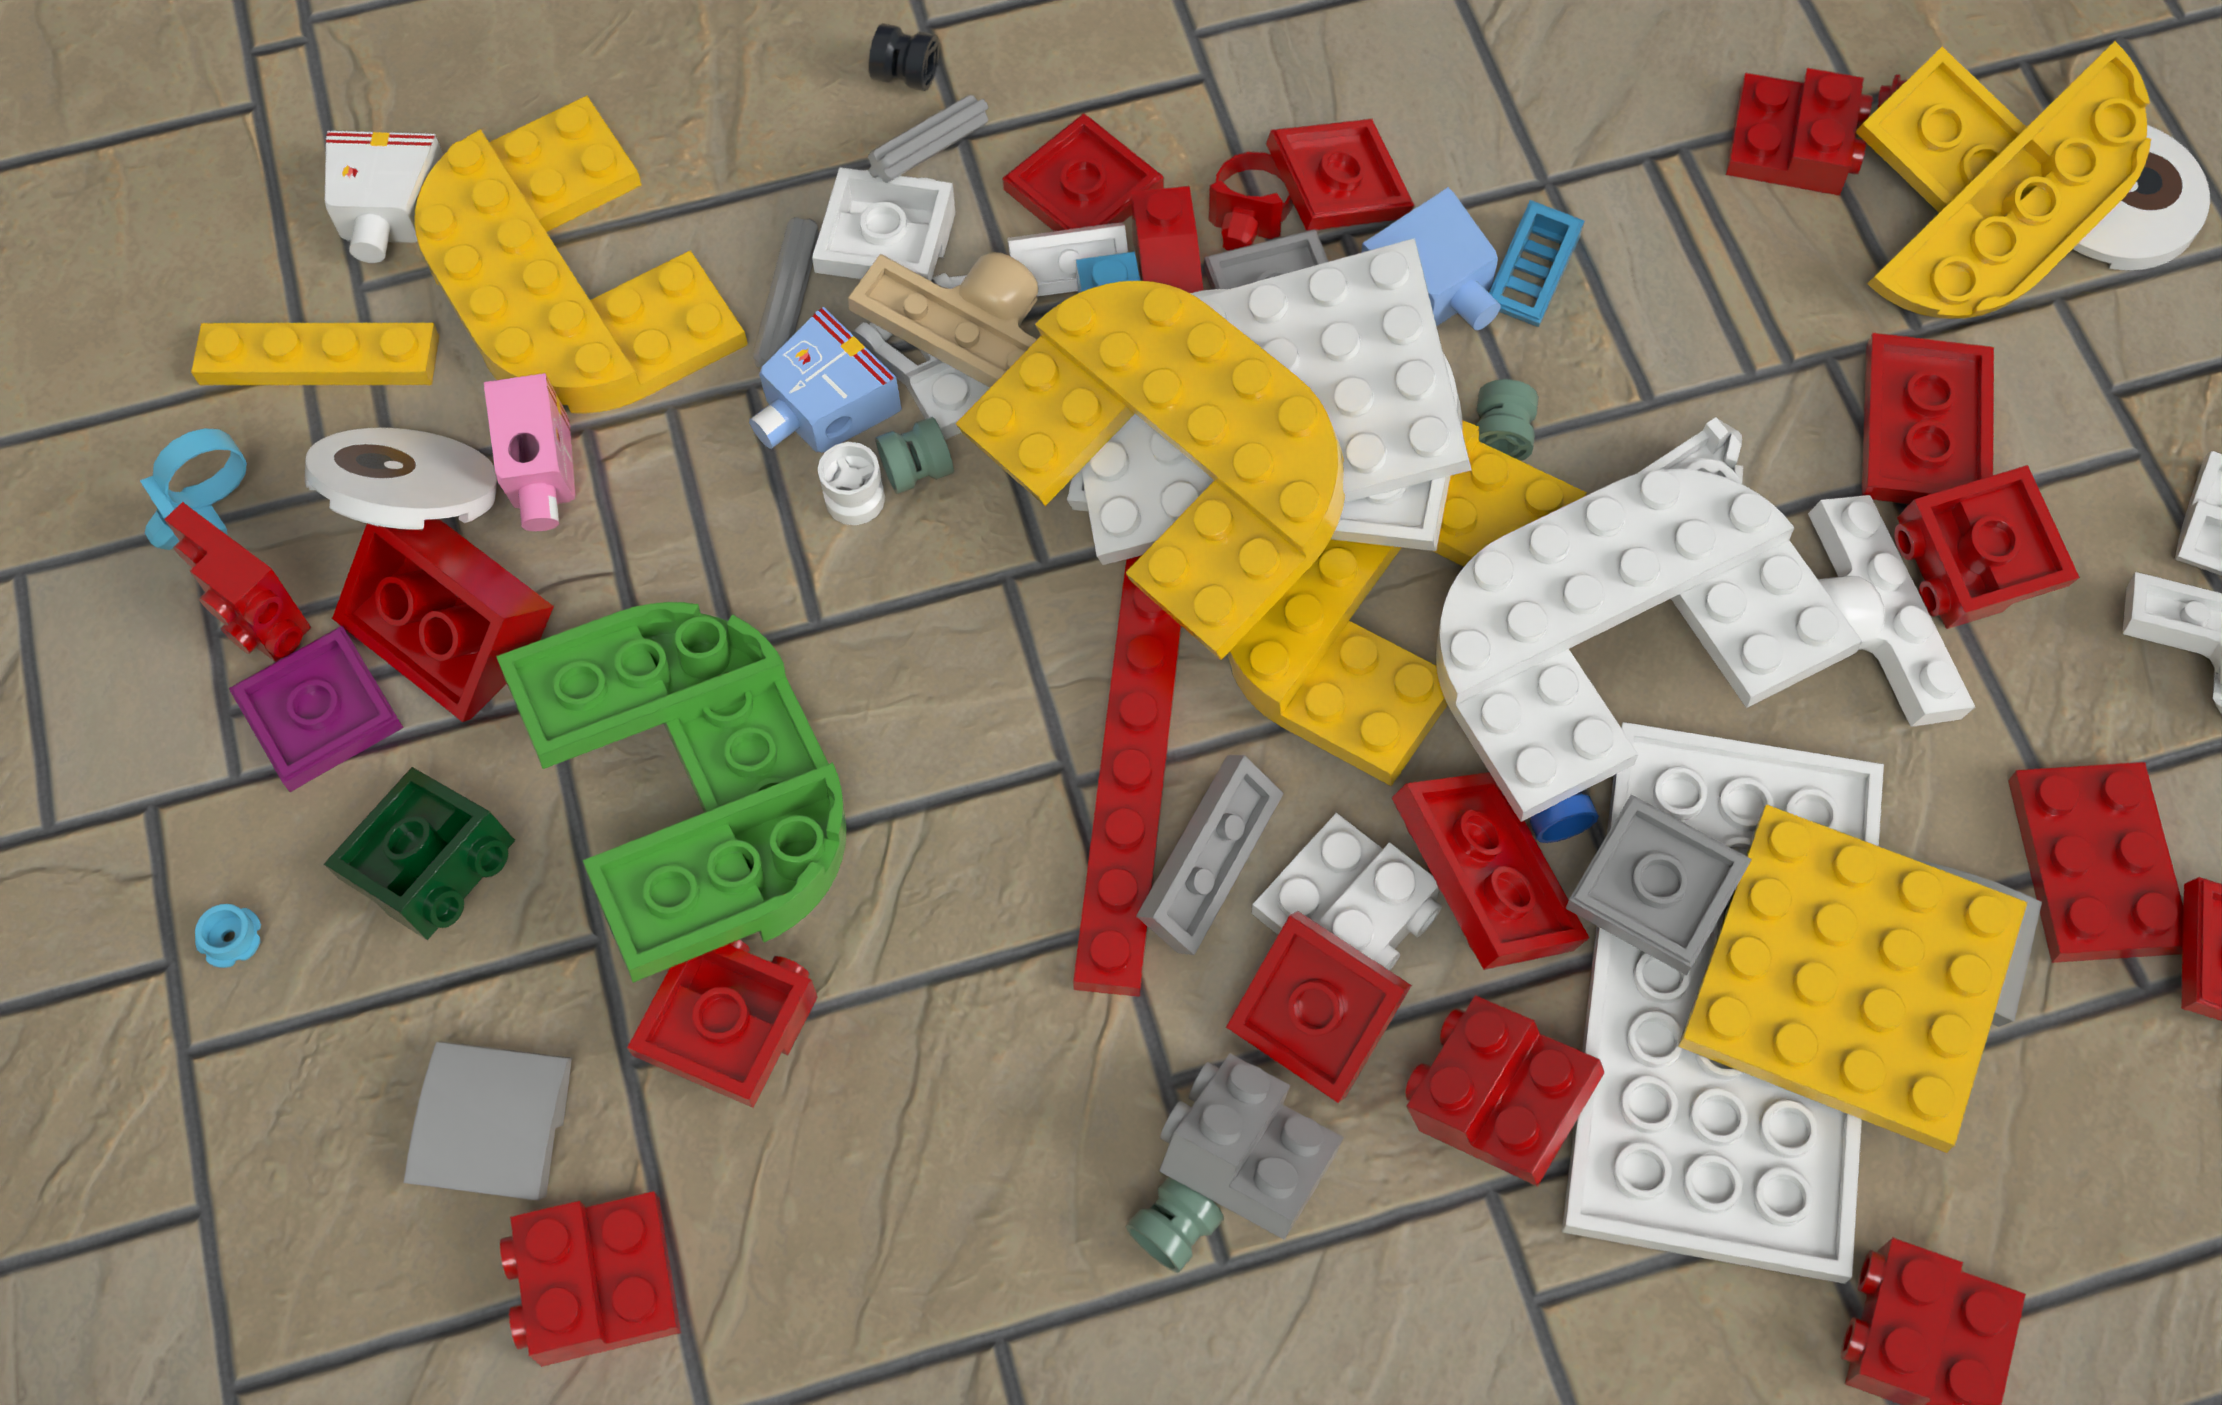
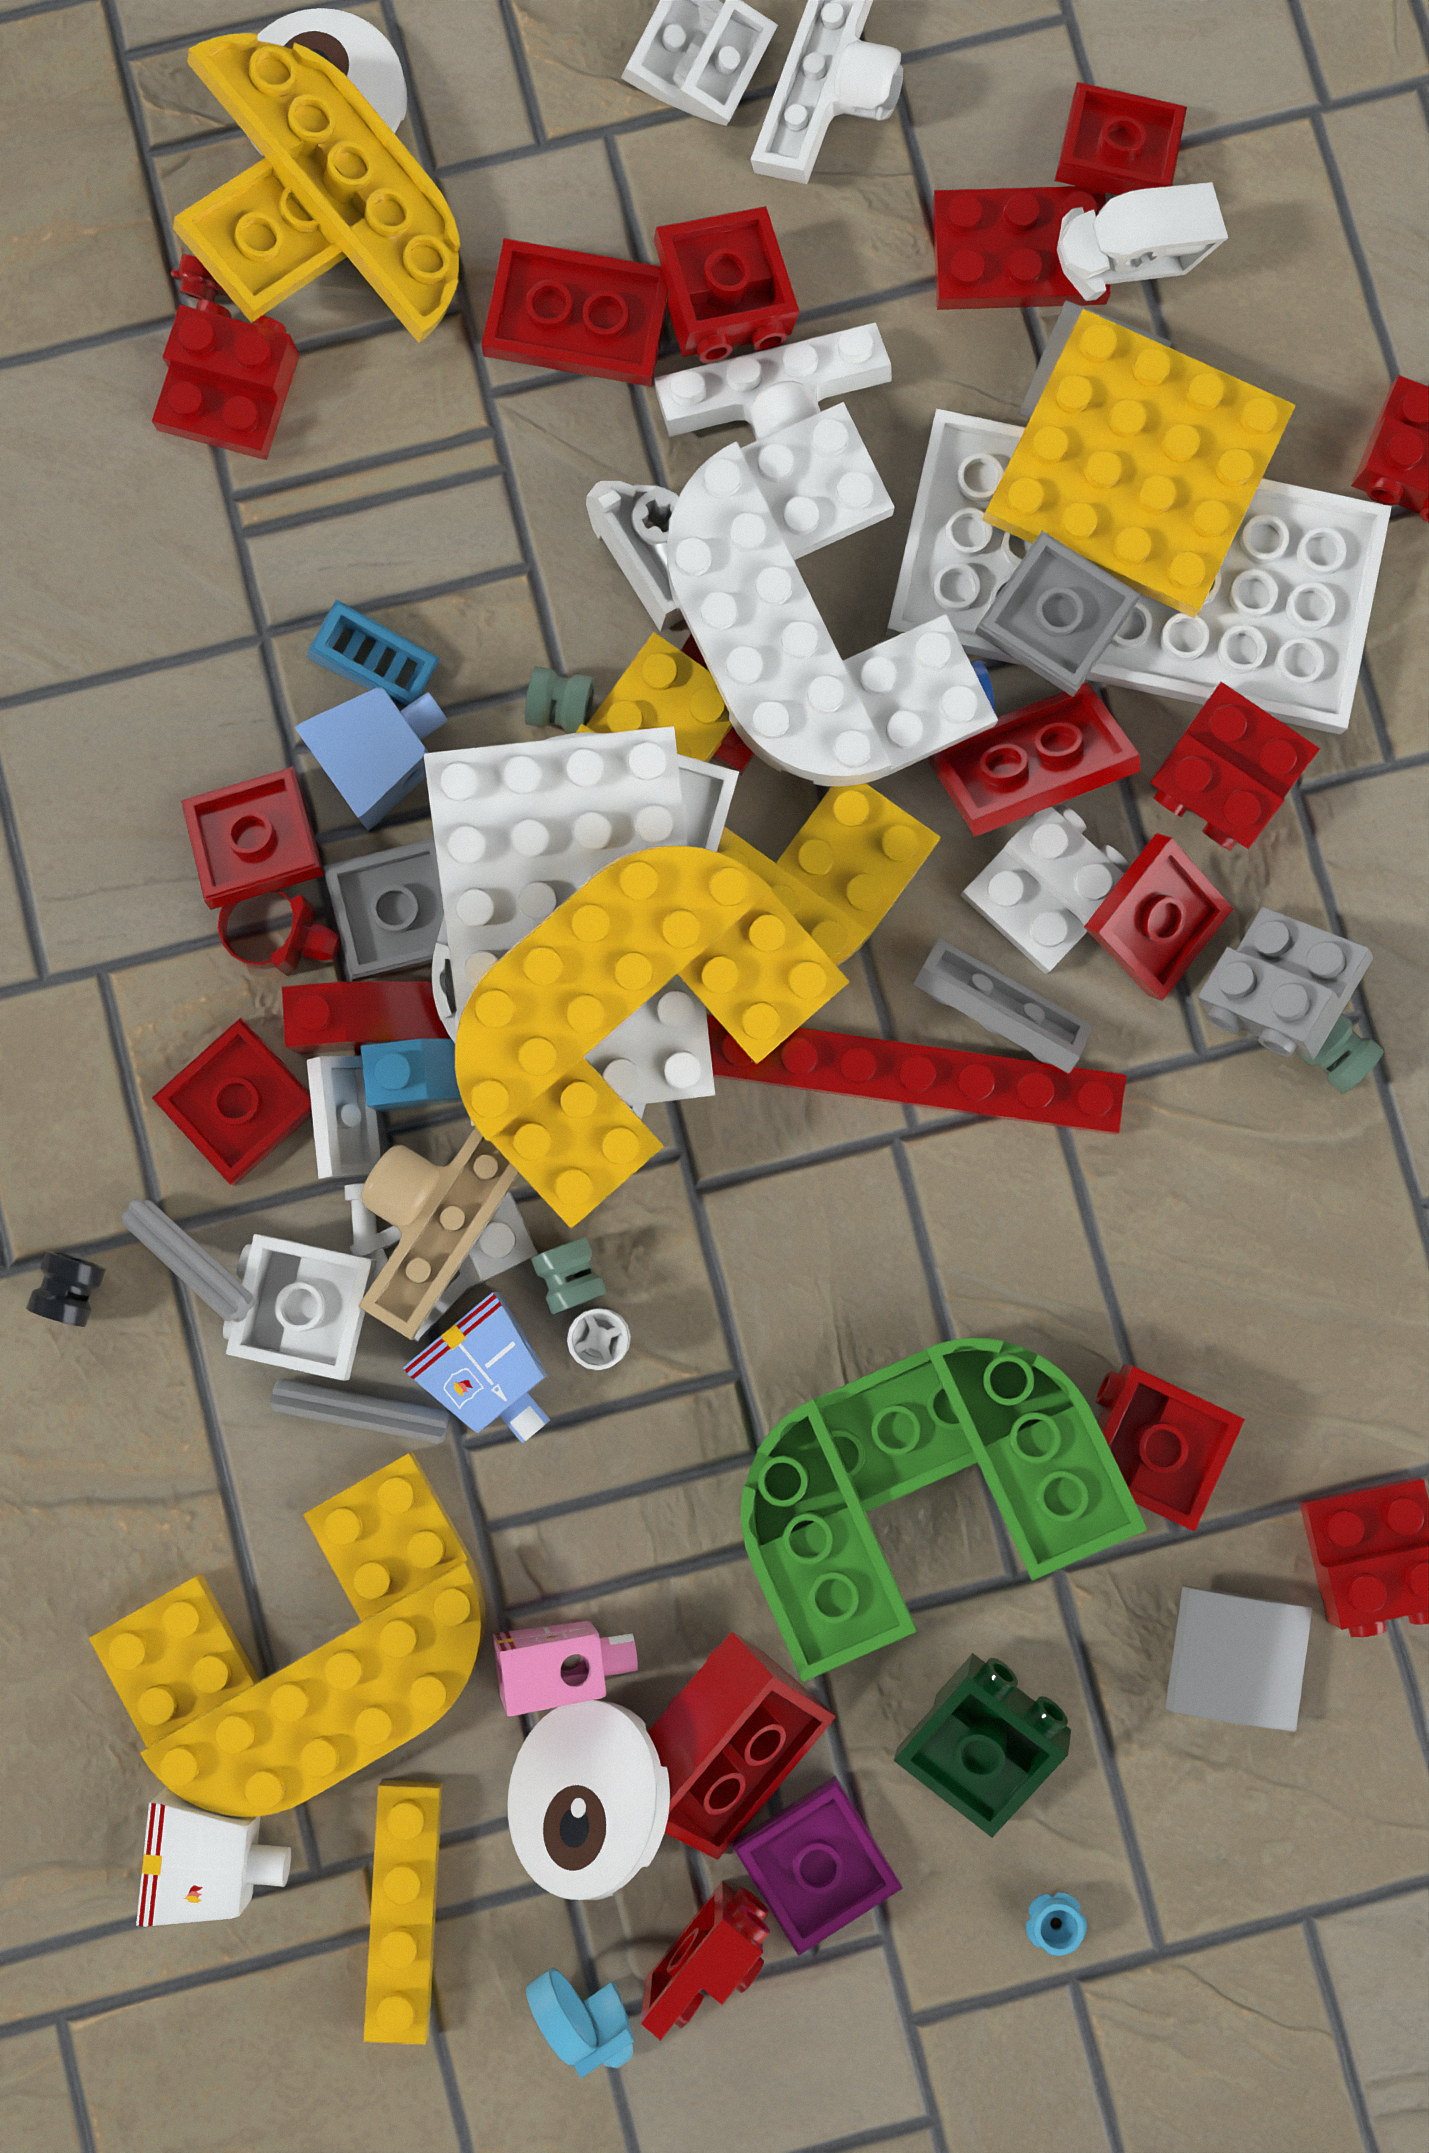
camera: 90 degrees left, 20 degrees up
none -> white piece [1057,182,1228,301]

